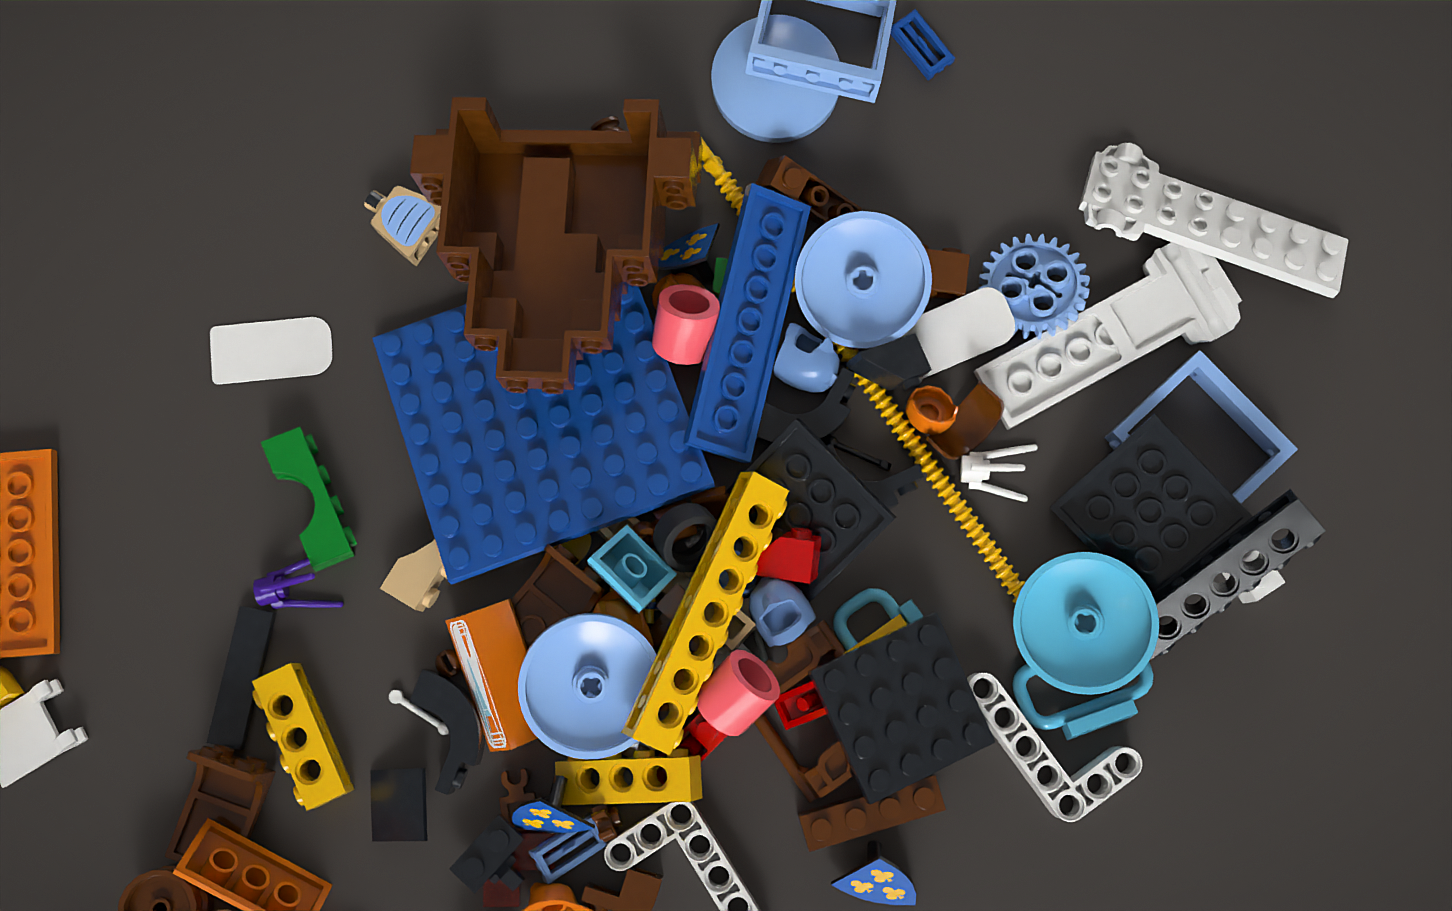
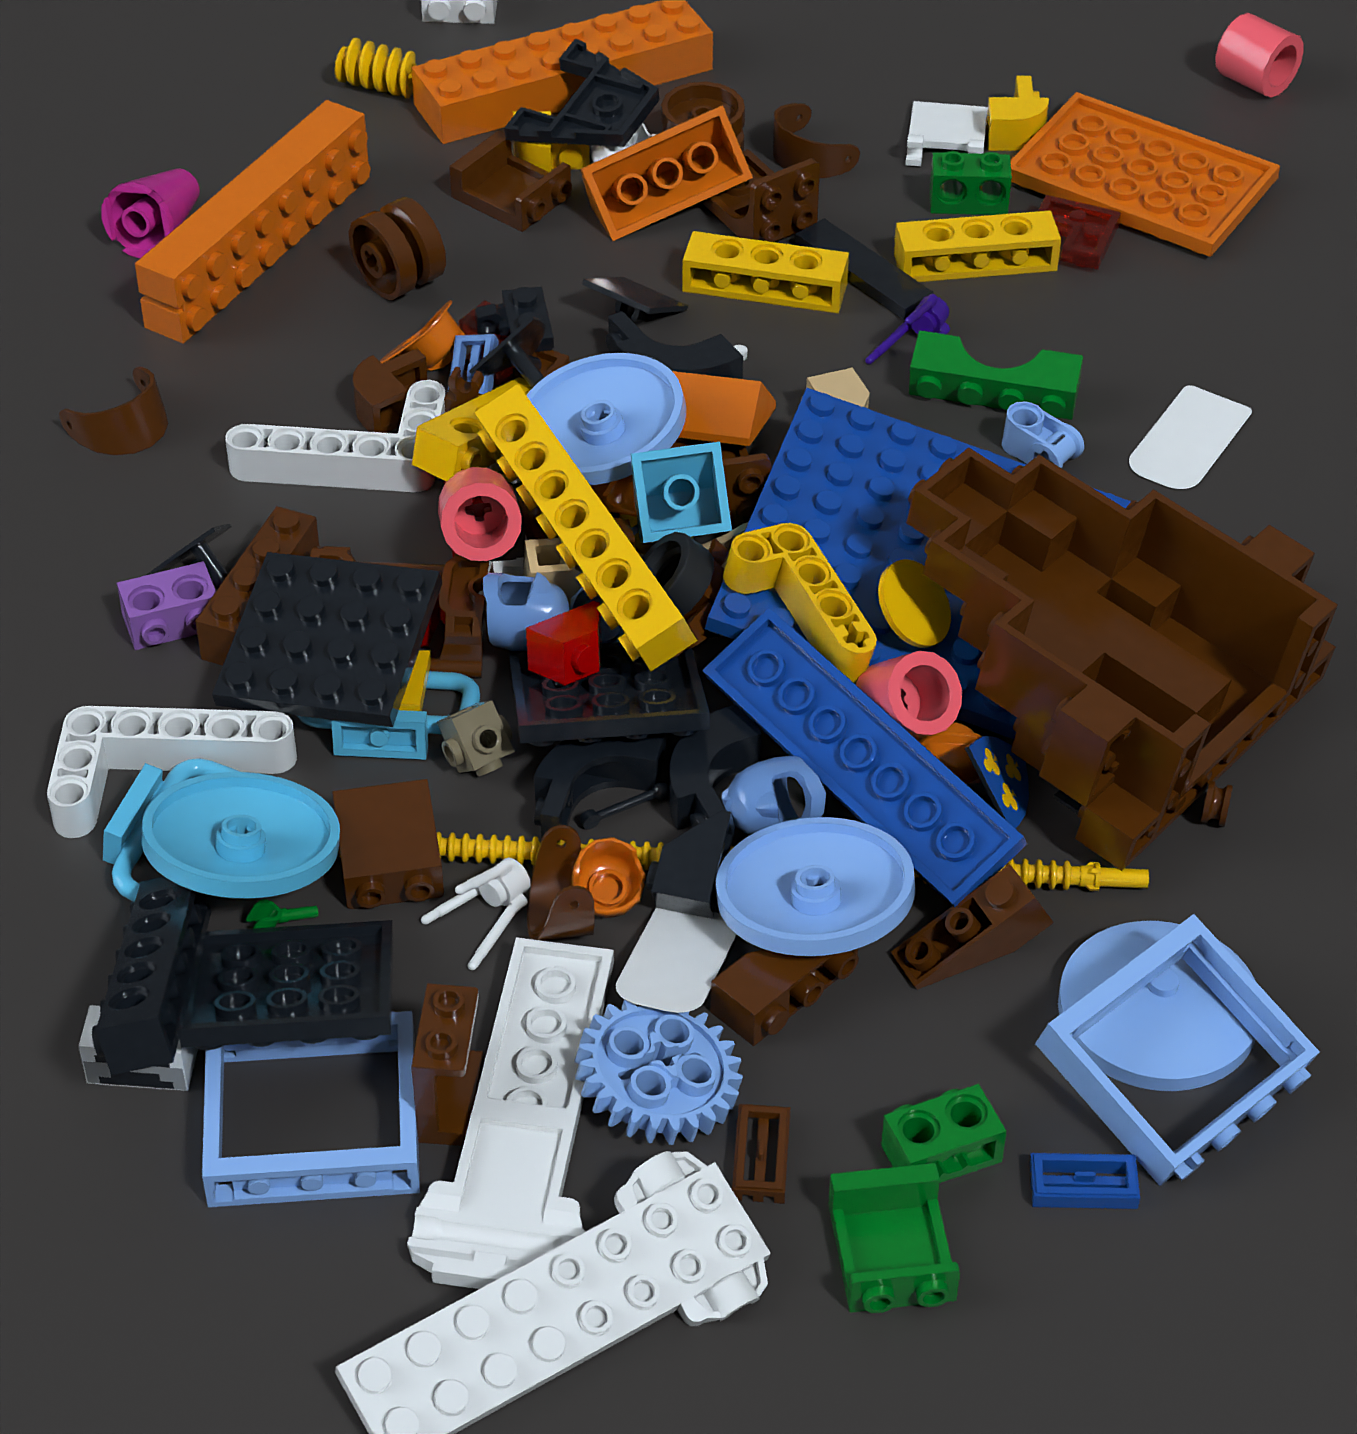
camera: 125 degrees right, 35 degrees down
none -> medium lavender brick [117,561,216,650]
none -> reddish brown panel [332,779,444,909]
none -> reddish brown panel [411,983,484,1146]
none -> dark tan brick [437,700,515,777]
none -> yellow beam [723,523,877,683]
none -> reddish brown tile [732,1104,791,1204]
none -> reddish brown piece [773,103,860,178]
none -> green panel [828,1163,960,1313]
none -> yellow piece [878,559,951,648]
none -> green brick [881,1084,1006,1183]
none -> yellow brick [894,210,1061,282]
none -> green brick [930,151,1012,215]
none -> light blue piece [1002,401,1084,468]
none -> clear red plate [1038,195,1121,269]

